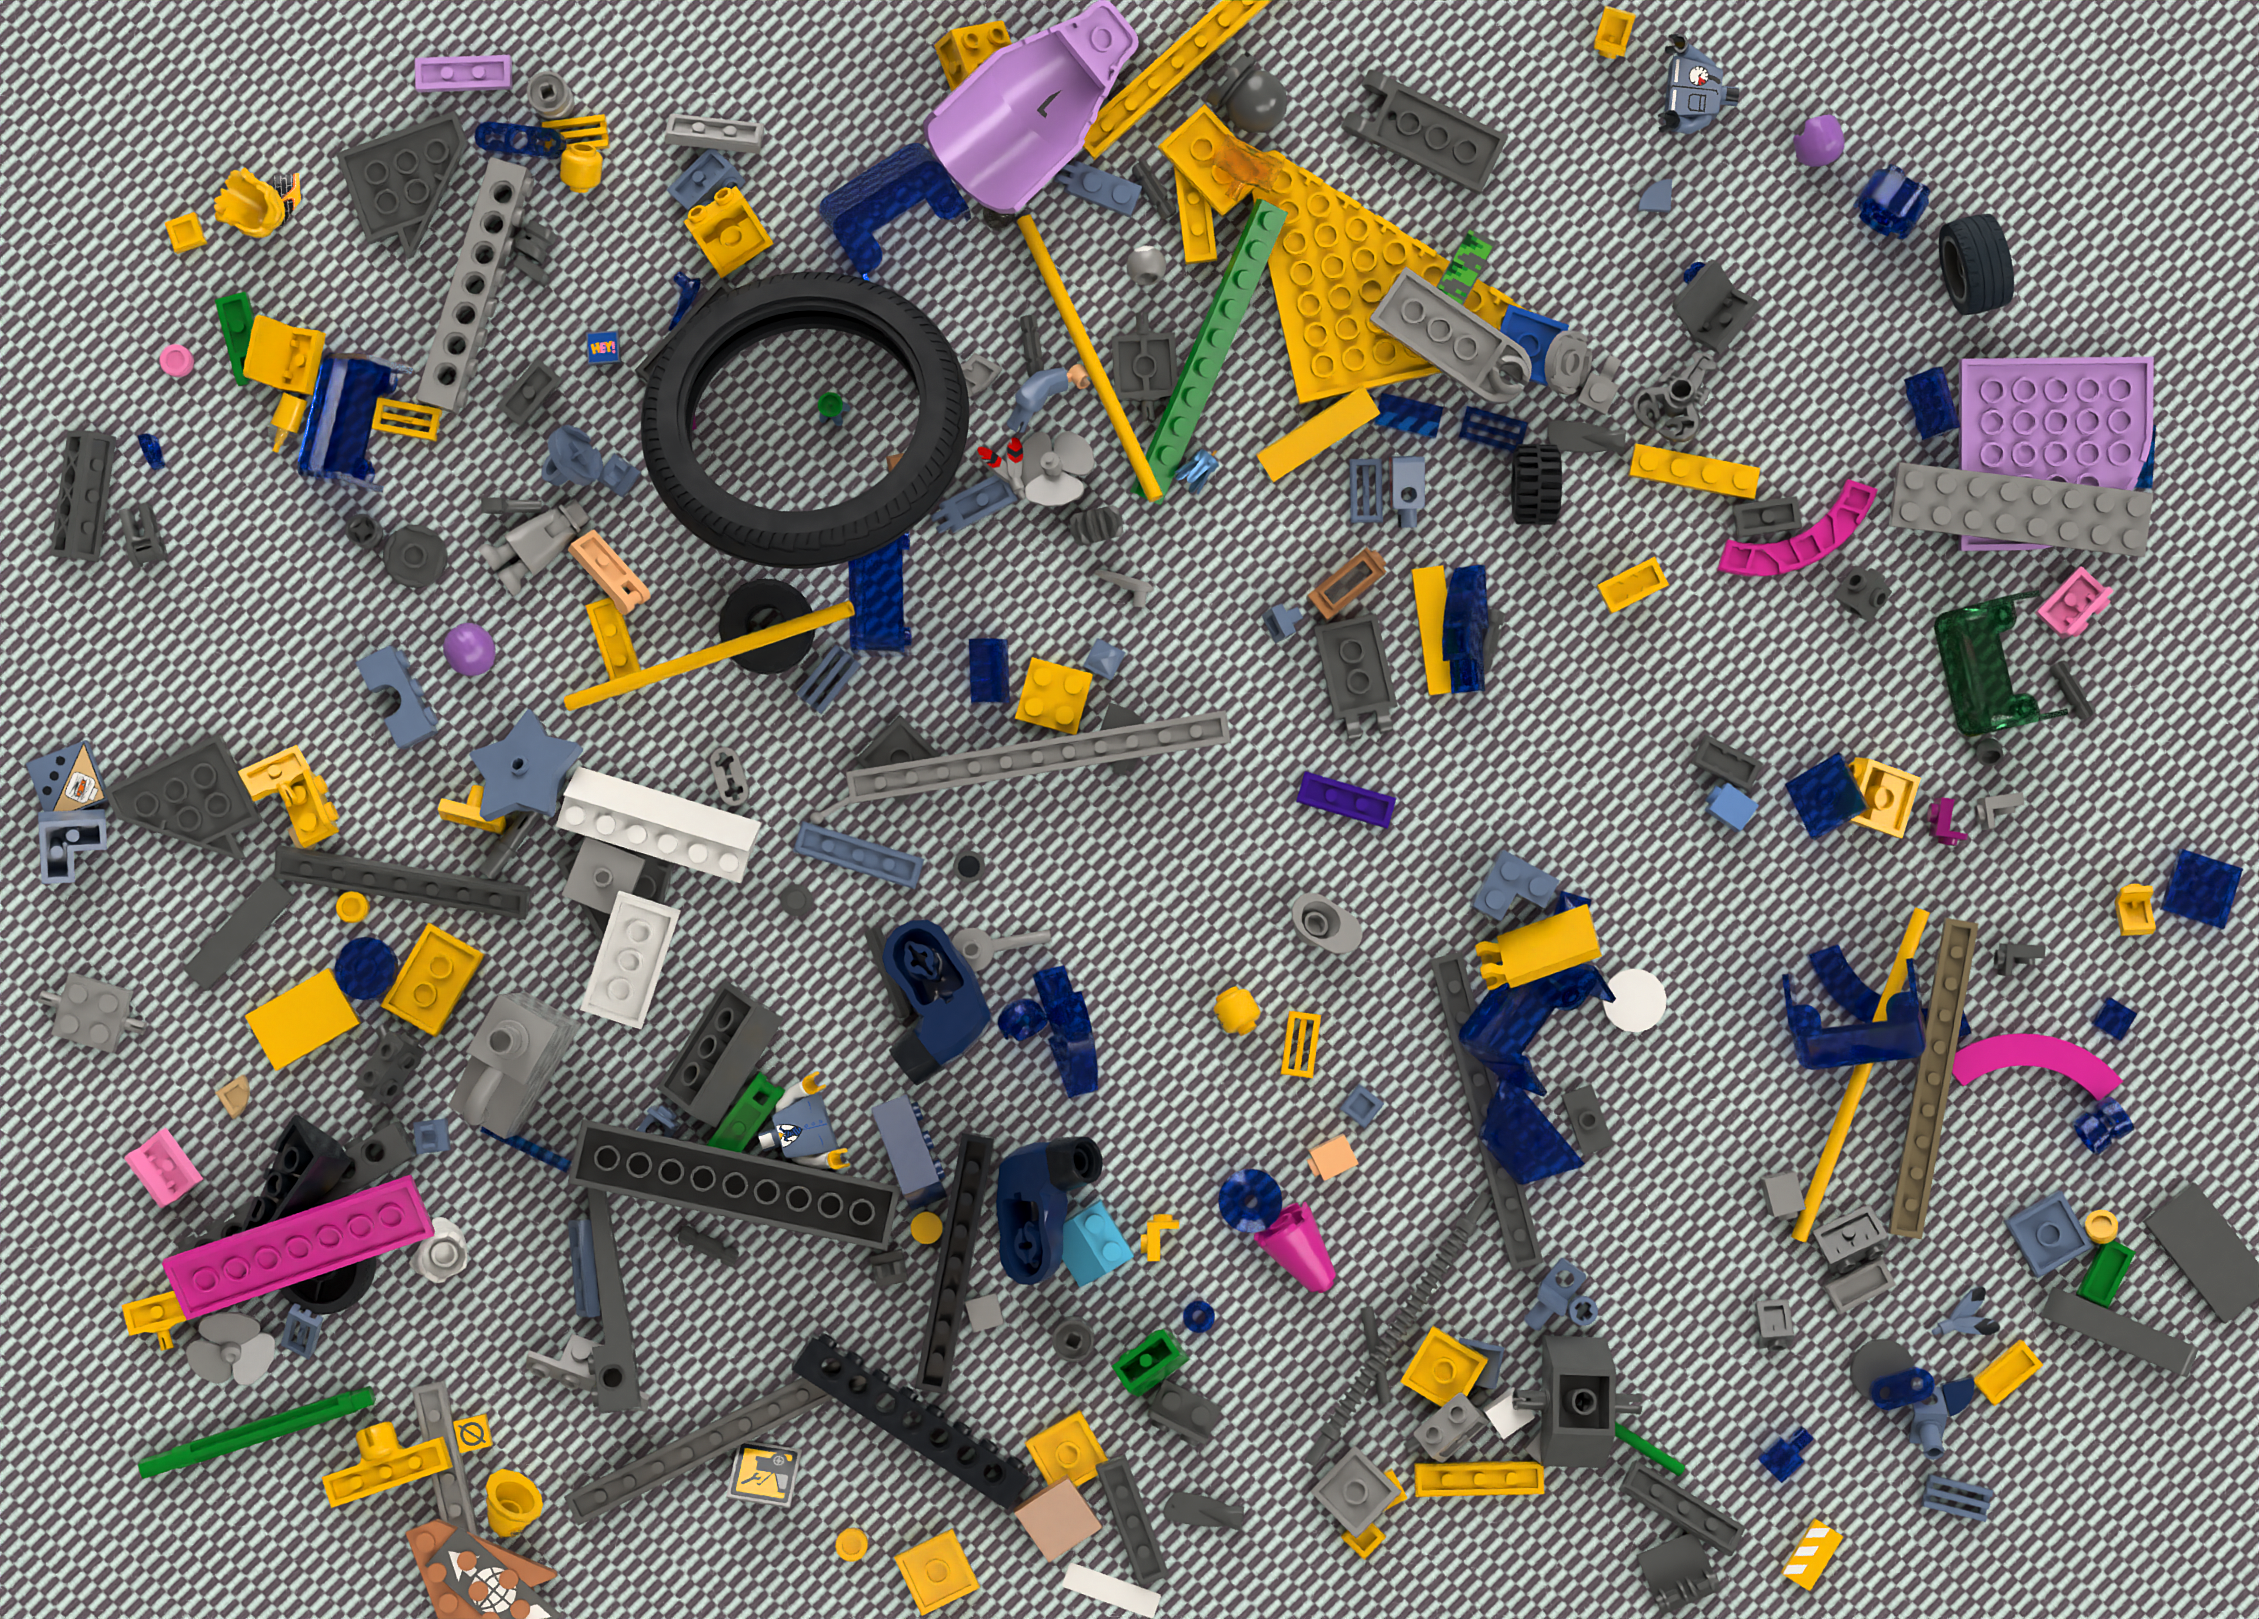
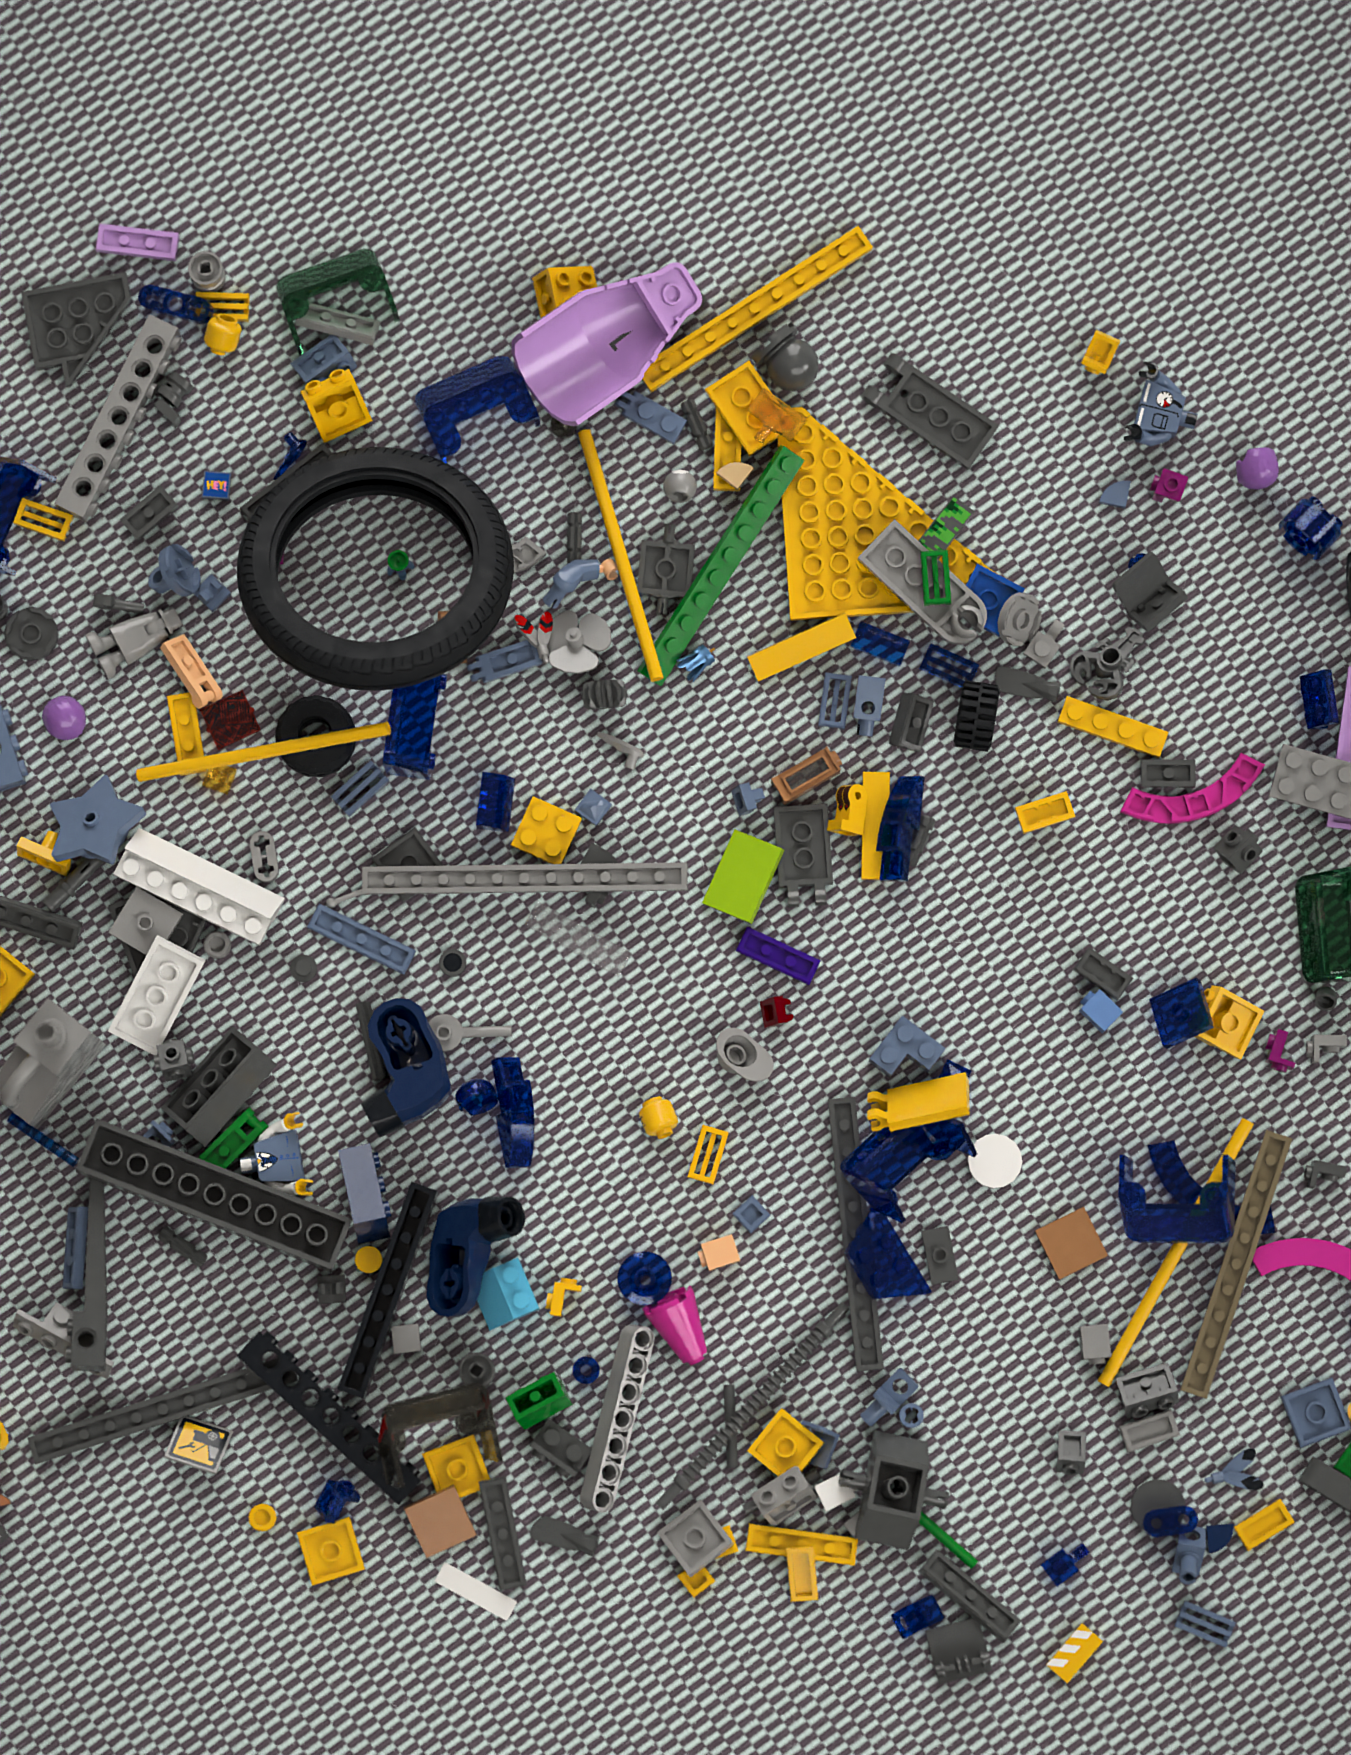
camera: 10 degrees right, 5 degrees down
none -> dark grey brick [154,1039,195,1082]
none -> clear red piece [200,690,261,750]
none -> clear yellow tile [202,766,238,795]
none -> light grey tile [203,931,231,959]
none -> clear green windscreen [276,249,400,356]
none -> clear blue bracket [314,1480,361,1524]
none -> clear smoke windscreen [378,1383,503,1488]
none -> clear tile [524,901,632,978]
none -> light grey beam [580,1324,655,1512]
none -> lime tile [702,829,785,924]
none -> tan tile [716,462,754,490]
none -> dark red tile [760,996,794,1028]
none -> yellow tile [786,1546,818,1602]
none -> yellow leg [827,784,867,836]
none -> dark grey slope [889,693,934,752]
none -> clear blue bracket [891,1594,944,1640]
none -> green tile [920,550,951,606]
none -> medium nougat tile [1035,1207,1108,1280]
none -> magenta bracket [1150,468,1188,503]

